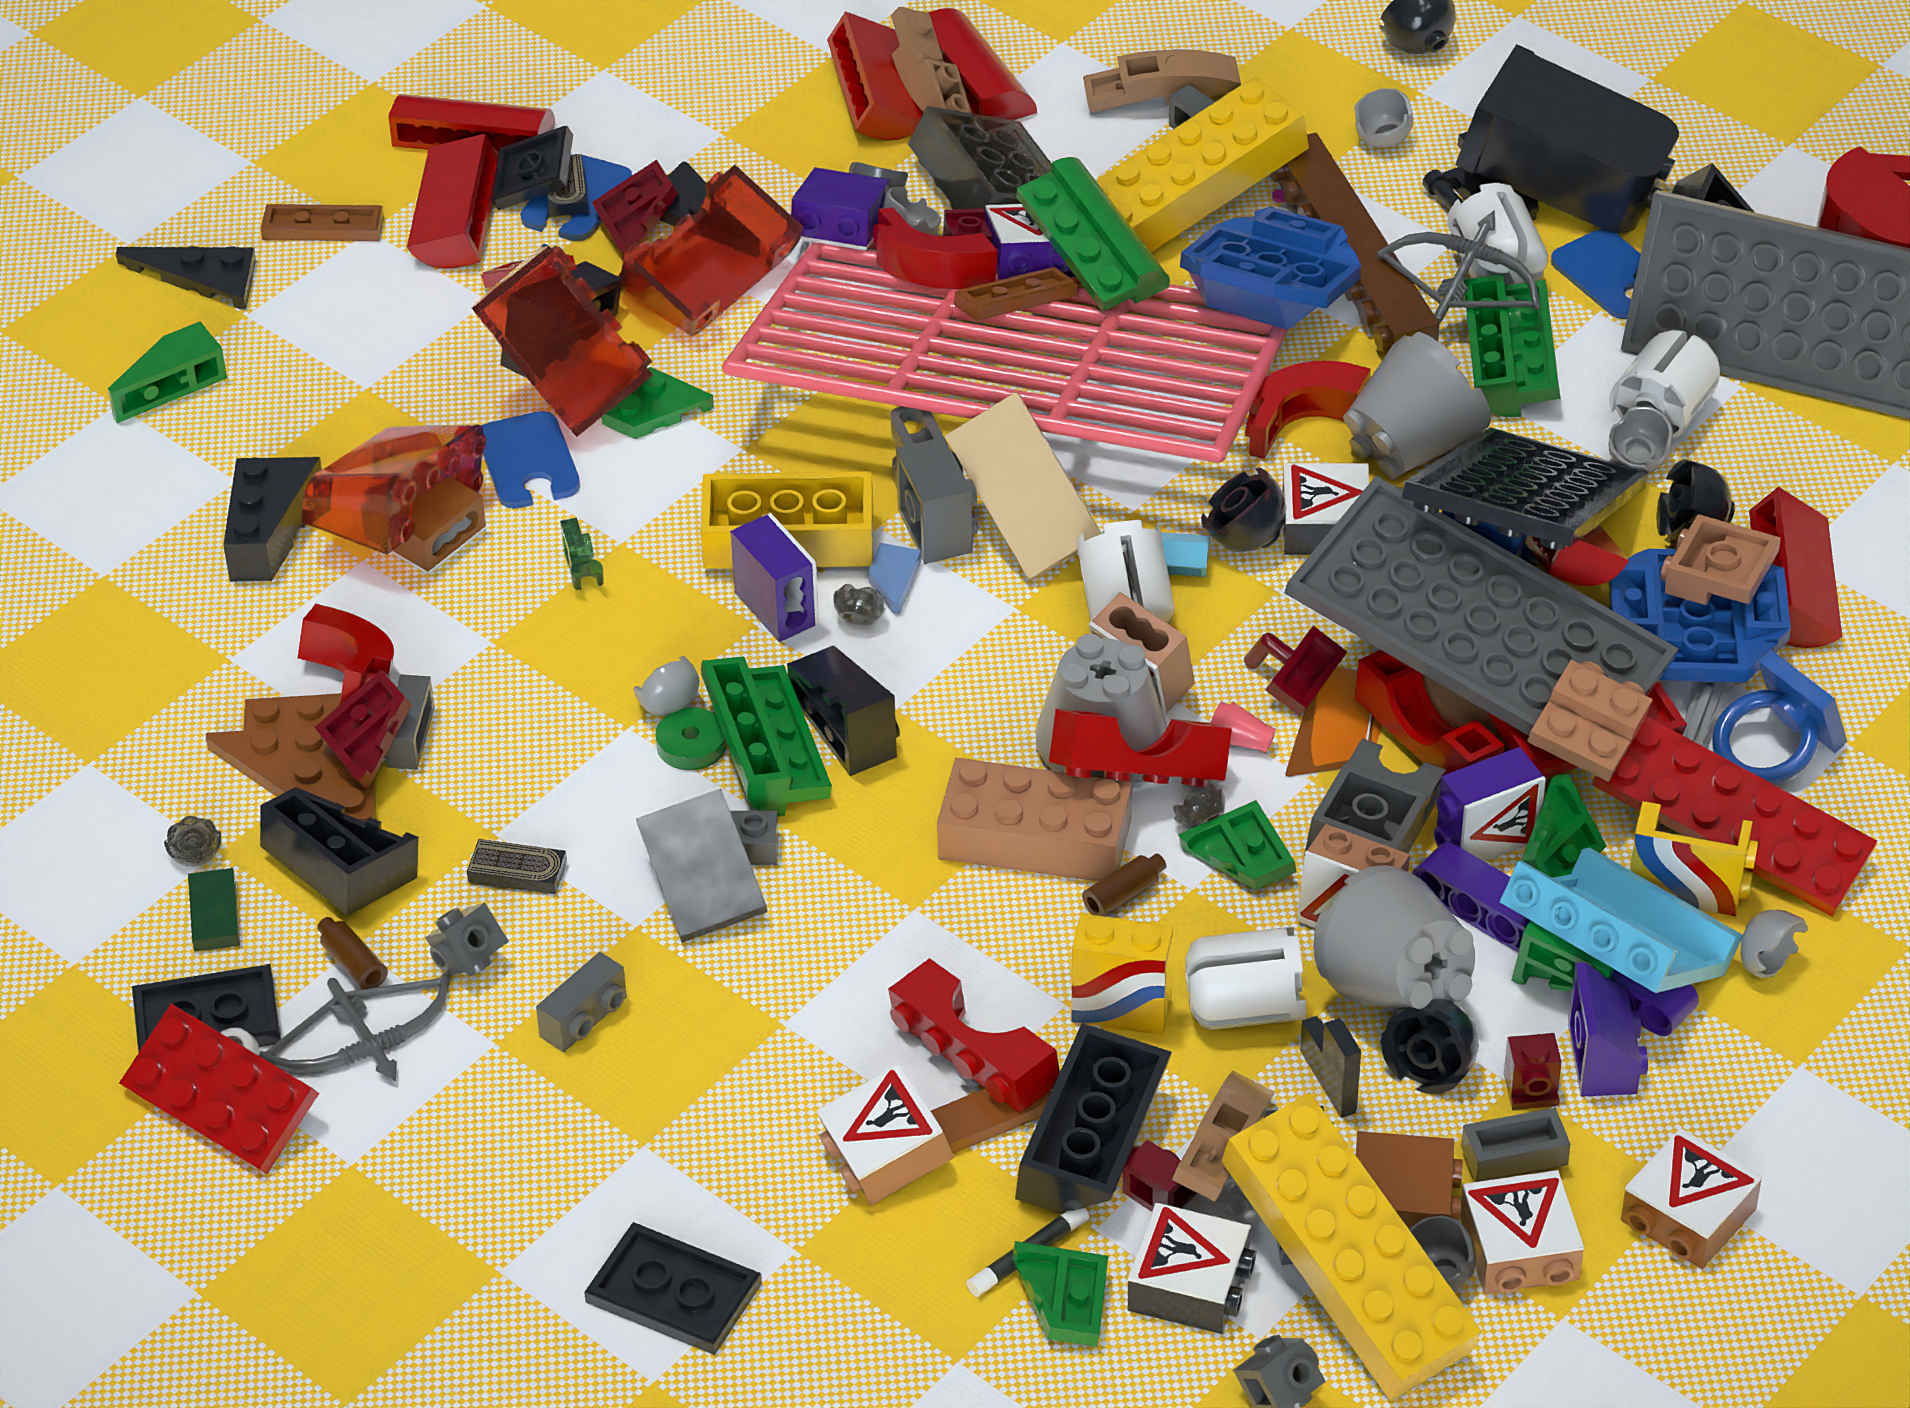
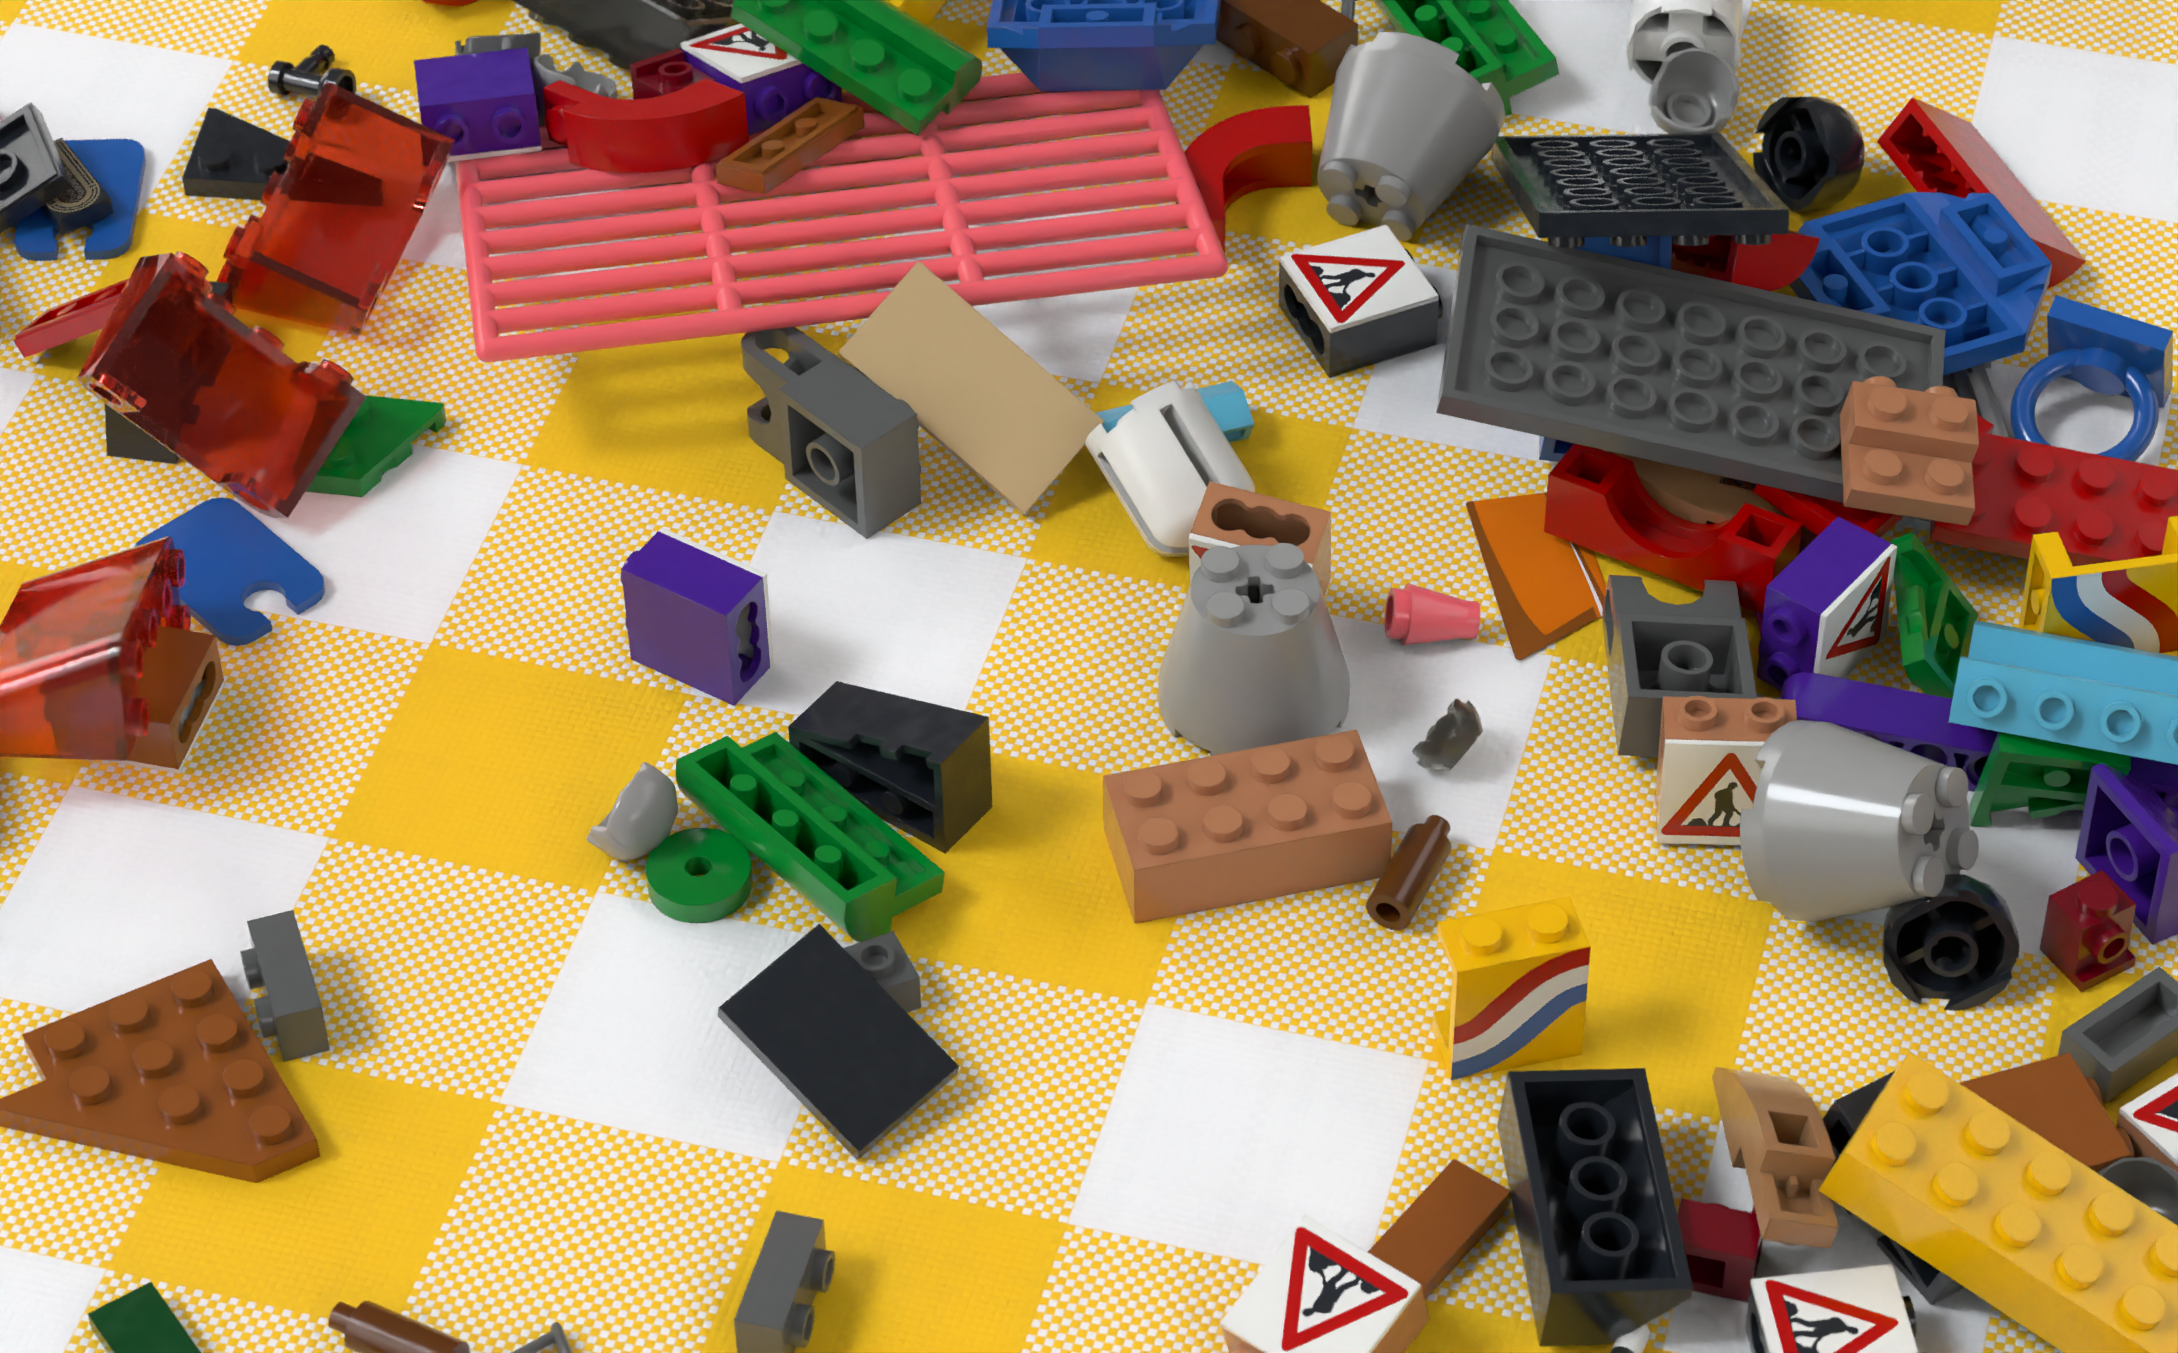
camera: 25 degrees left, 0 degrees up
clear smoke plate [164,816,221,867] -> none
black wedge [260,787,419,916] -> none
red arch [297,603,394,705] -> none
dark red wing [314,669,412,789] -> none
dark grey brick [425,903,509,977] -> none
tile [467,839,567,894] -> none
clear green plate [560,517,604,590] -> none
dark red wing [591,159,678,261] -> none
yellow brick [700,471,873,569] -> none
clear smoke plate [833,584,886,625] -> none
medium blue tile [868,543,921,614] -> none
red arch [888,958,1060,1114] -> none
red arch [1049,708,1232,787] -> none
green wing [1178,800,1297,890] -> none
white cylinder [1185,927,1306,1030] -> none
black cylinder [1201,468,1287,552] -> none
dark red plate [1244,625,1347,717] -> none
black tile [1300,1016,1361,1118] -> none
nougat plate [1660,514,1780,605] -> none
none -> black piece [268,45,356,114]

